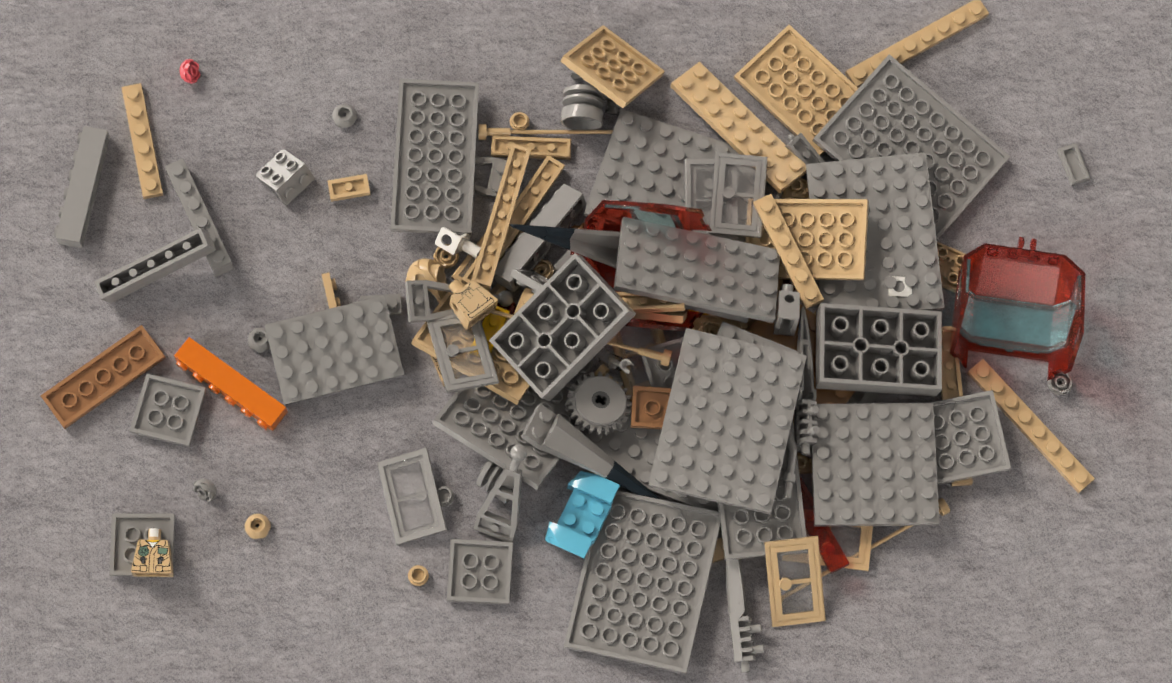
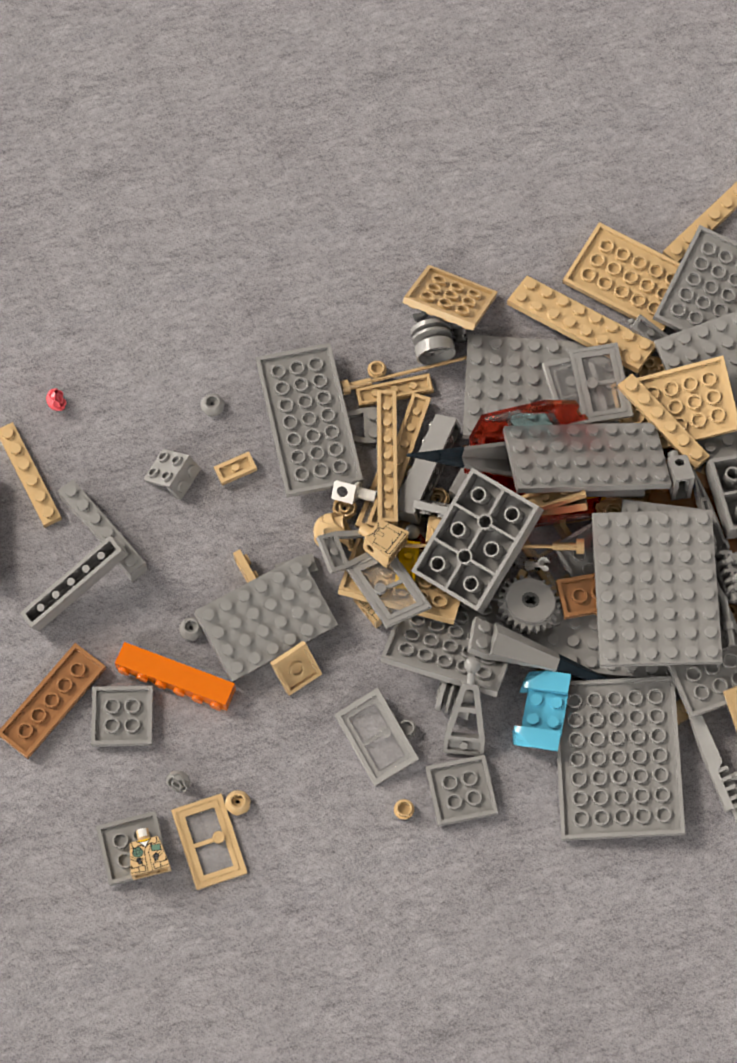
camera: 10 degrees left, 5 degrees down
none -> tan door [171,794,248,890]
none -> tan plate [270,641,322,696]

